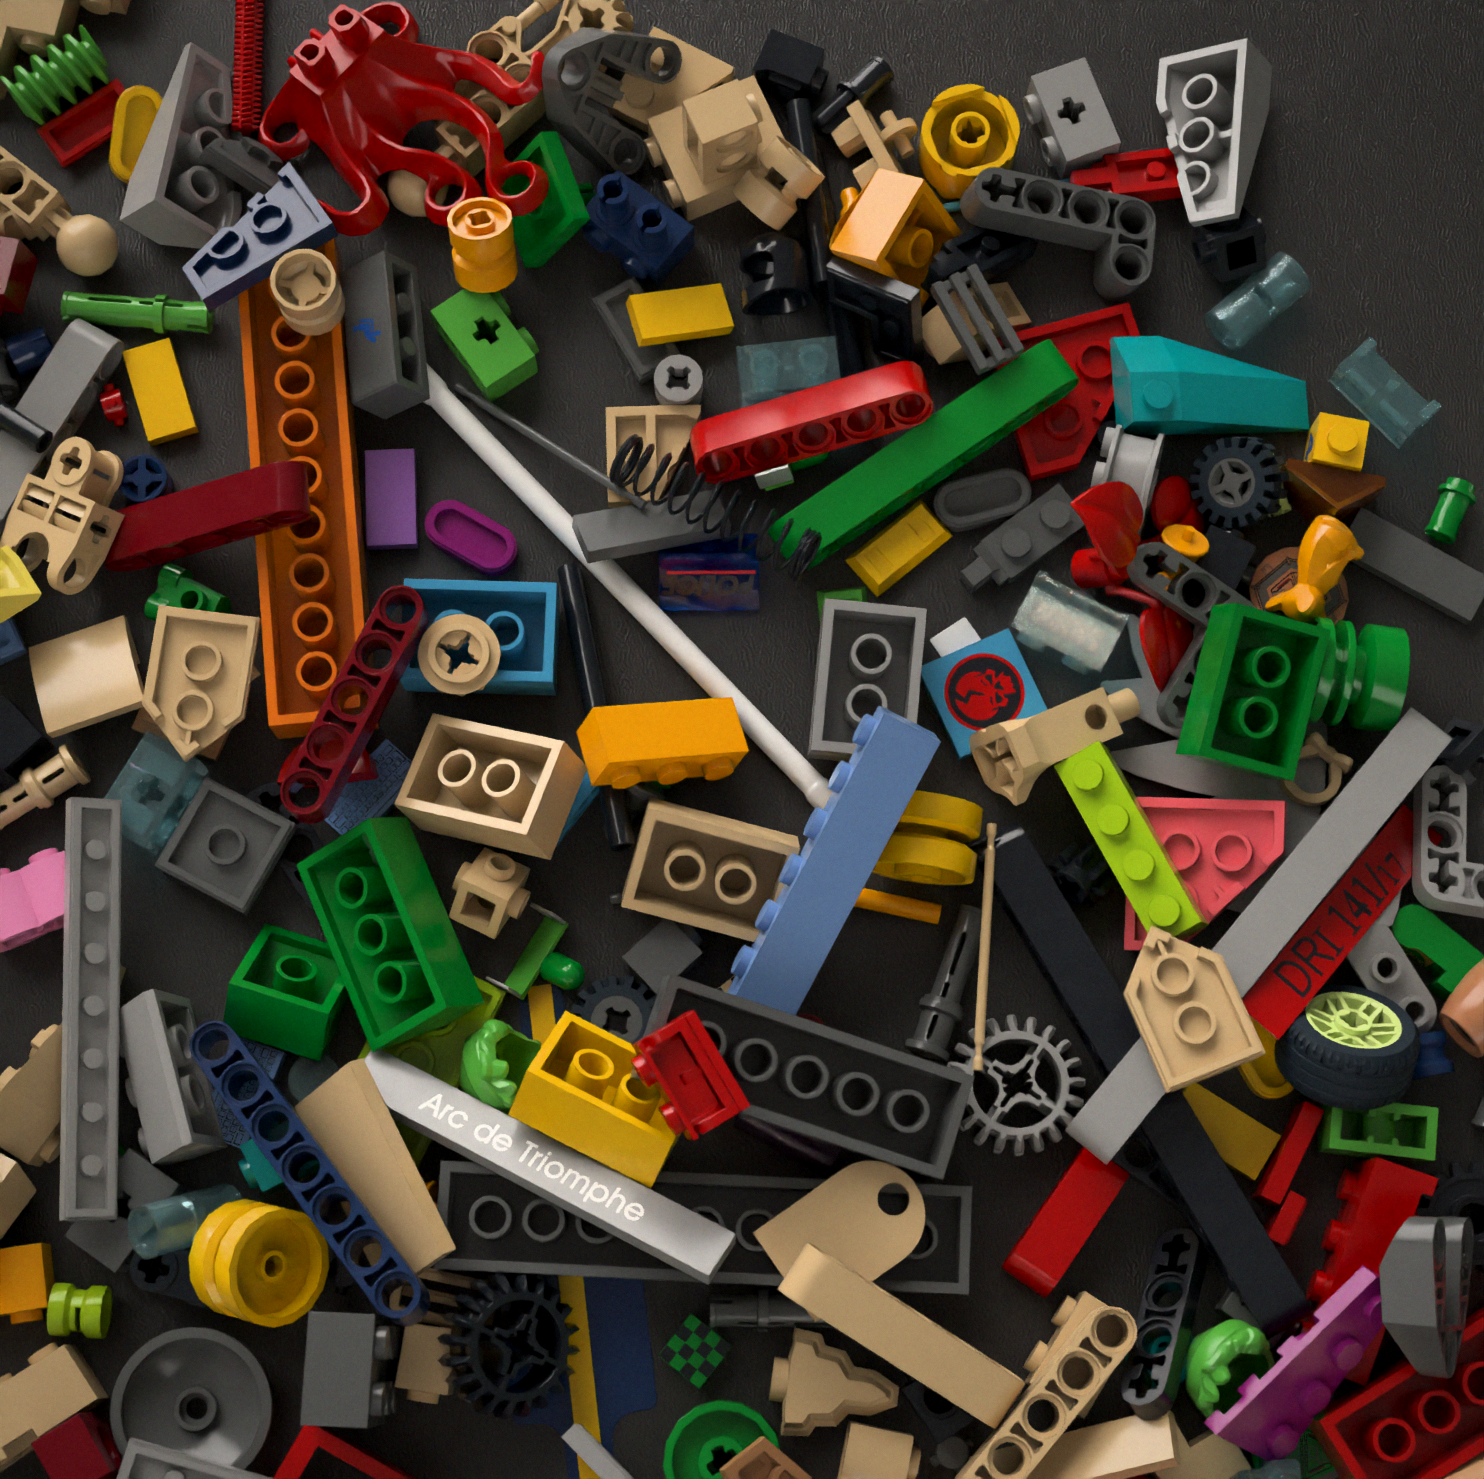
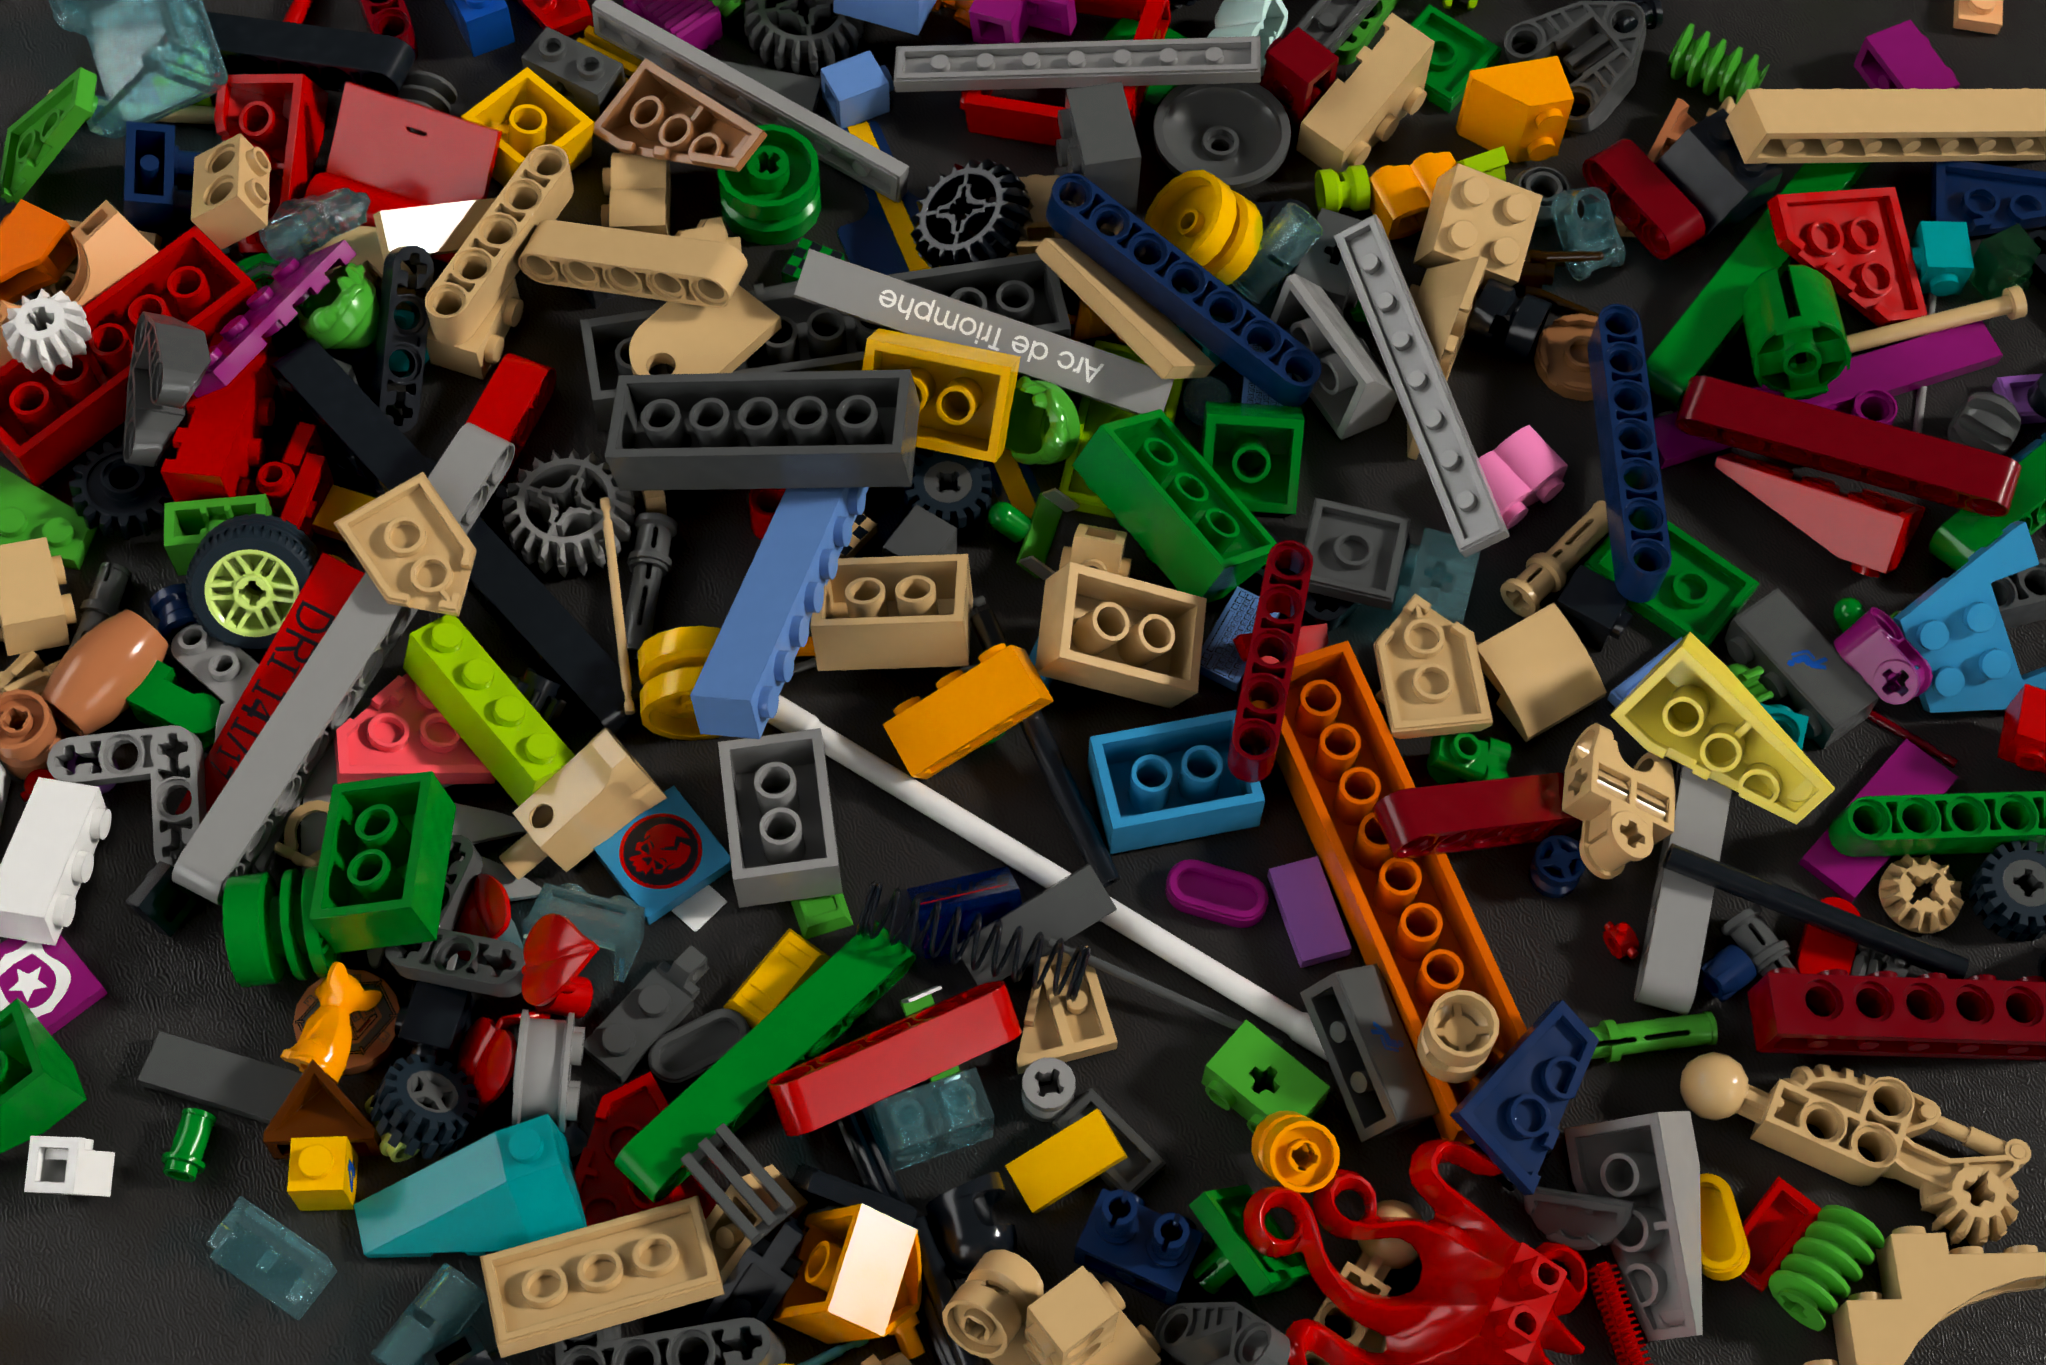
camera: 165 degrees right, 15 degrees down
yellow tile [122,338,199,446] -> none
tan gear [418,614,501,697] -> none
red hinge [630,1010,751,1141] -> none
light orange piece [1157,524,1210,591] -> none
none -> red pin [255,461,296,517]
none -> tan tile [480,1195,725,1358]

